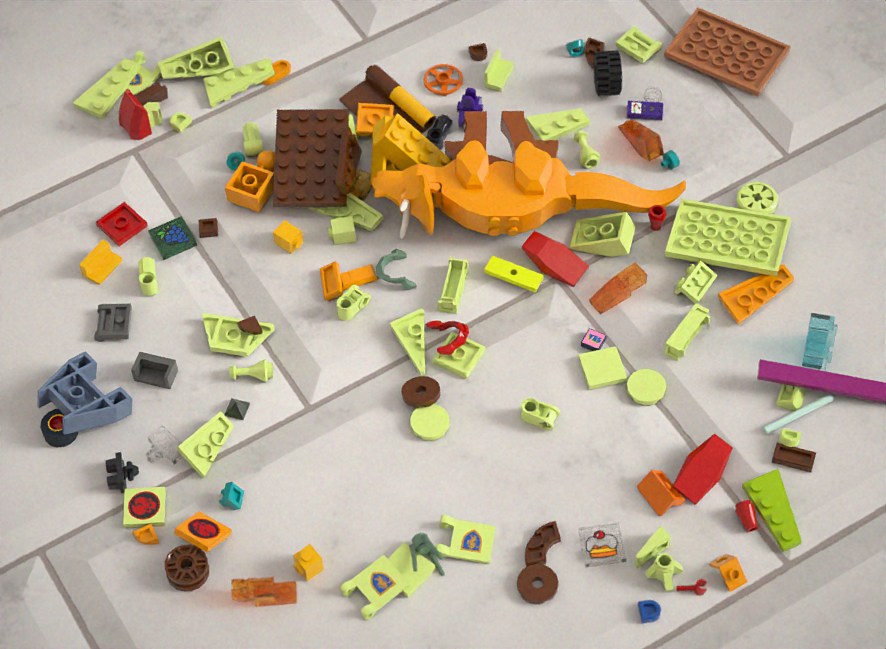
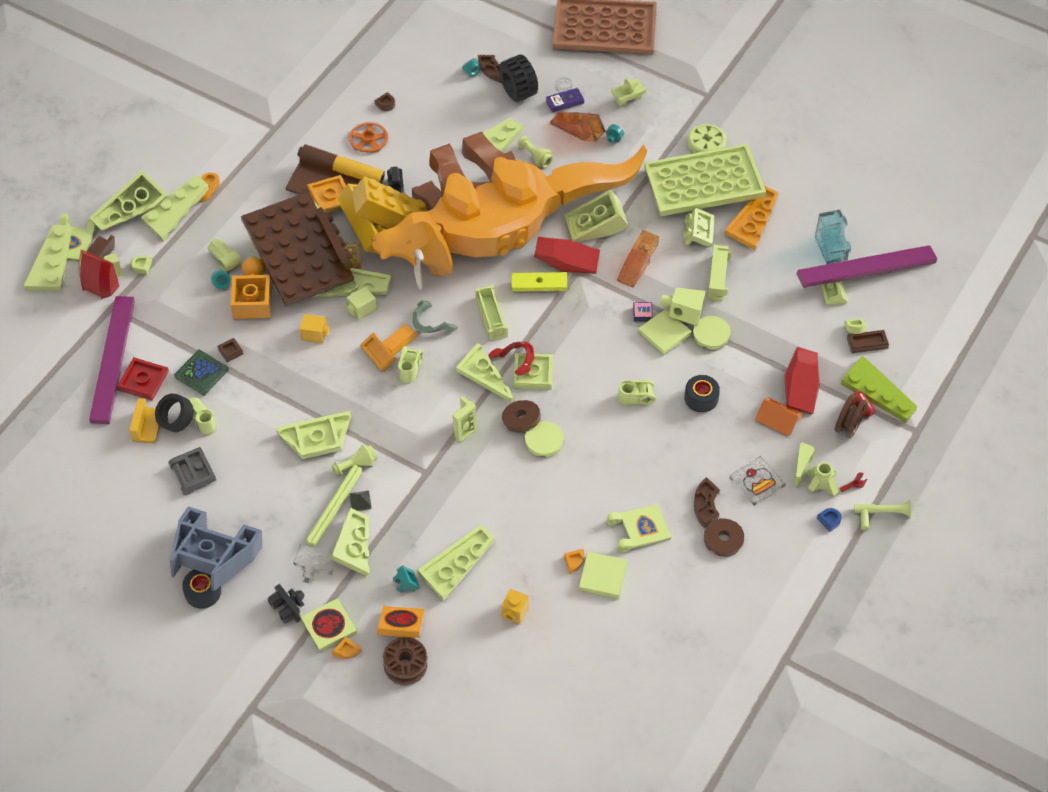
camera: 30 degrees left, 0 degrees up
dark grey panel [131,351,178,389] -> none
clear orange plate [231,577,297,607] -> none
reddish brown tile [237,315,263,335] -> none
yellowish green flag [340,554,410,620] -> none
sand green plant [409,533,445,576] -> none
dark purple hinge [457,87,483,127] -> none
yellowish green panel [484,49,514,92] -> none
yellowish green plate [616,26,663,63] -> none
red cone [648,205,667,231] -> none
light orange bracket [709,554,747,591] -> none
light aqua bar [763,394,834,434] -> none
none -> magenta tile [89,296,135,424]
none -> black tyre [155,393,194,432]
none -> yellowish green axle [306,465,362,547]
none -> yellowish green wing [418,524,494,602]
none -> yellowish green bracket [452,396,478,442]
none -> light orange tile [564,549,584,574]
none -> yellowish green hips [611,78,647,107]
none -> yellowish green torso [660,288,706,326]
none -> black wheel [684,375,720,412]
none -> reddish brown wheel [834,394,868,439]
none -> yellowish green piece [854,499,911,530]

